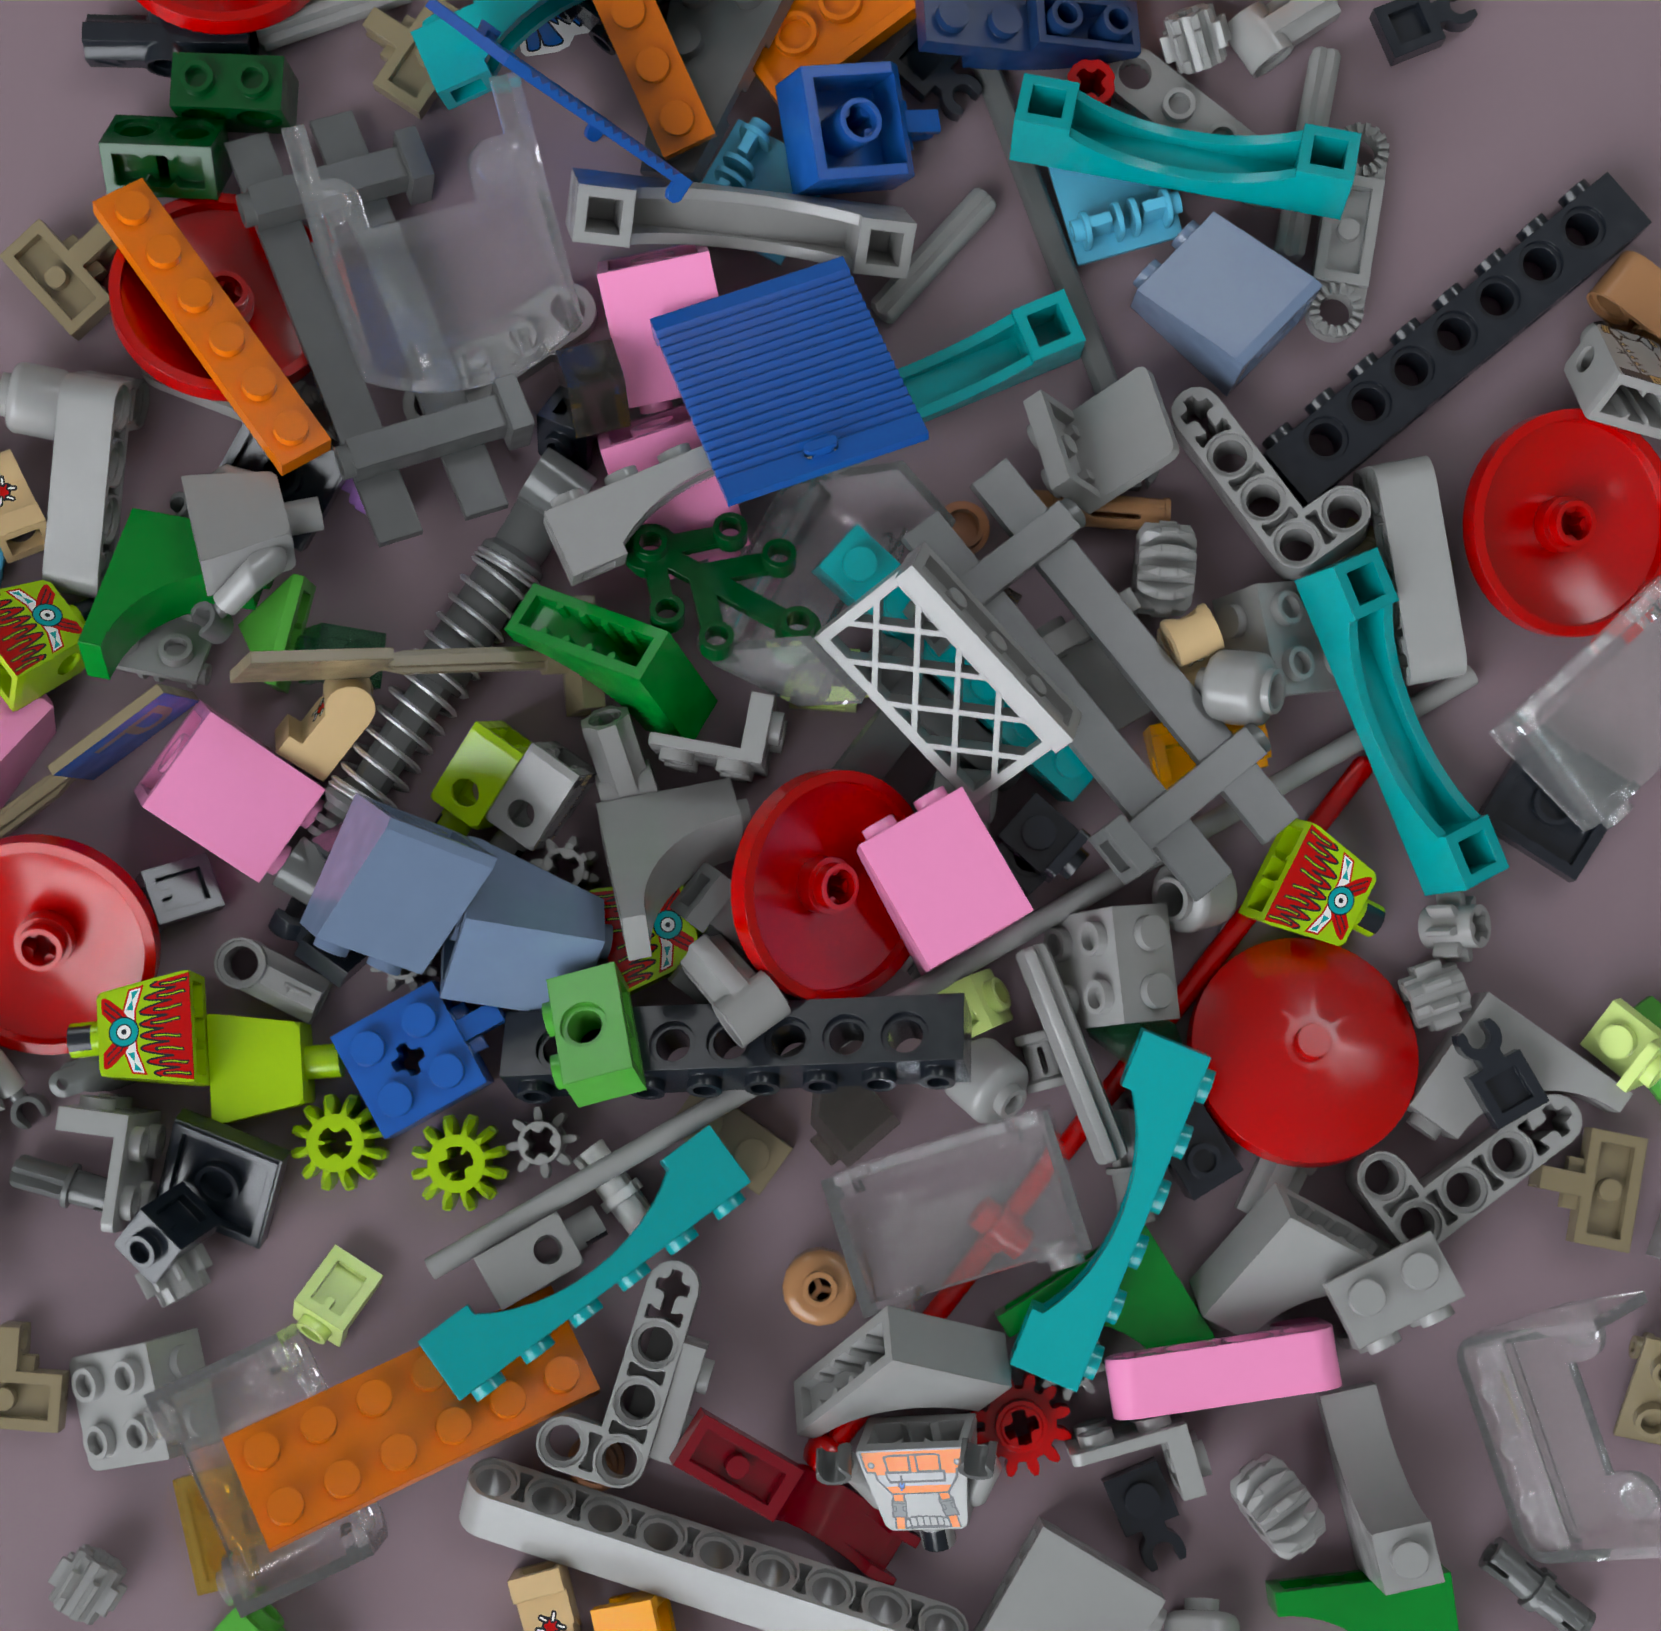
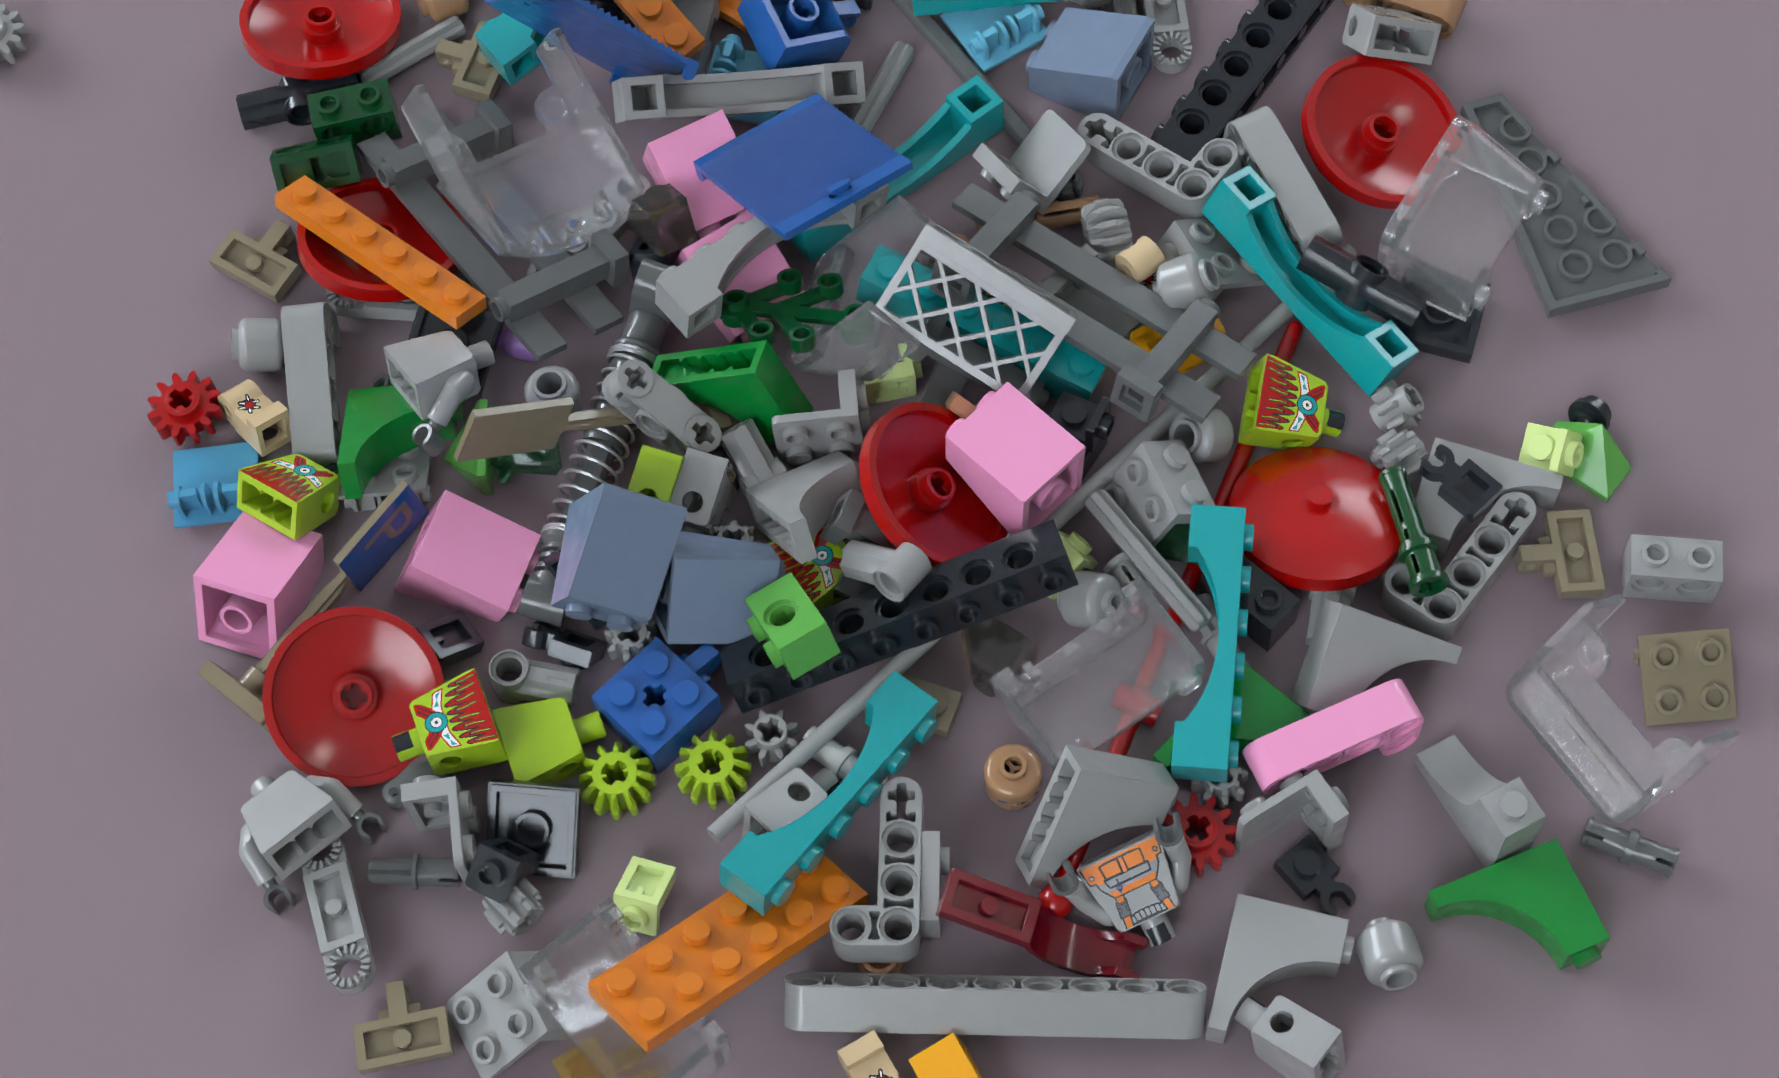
camera: 15 degrees left, 20 degrees down
tan leg [275,678,375,782] -> none
light grey gear [1230,1453,1326,1560] -> none
light grey bracket [1322,1231,1465,1355] -> none
none -> light grey head [524,365,583,414]
none -> light grey piece [602,359,722,457]
none -> nougat tile [944,391,977,419]
none -> black piece [1296,234,1428,332]
none -> dark green pin [1378,466,1450,597]

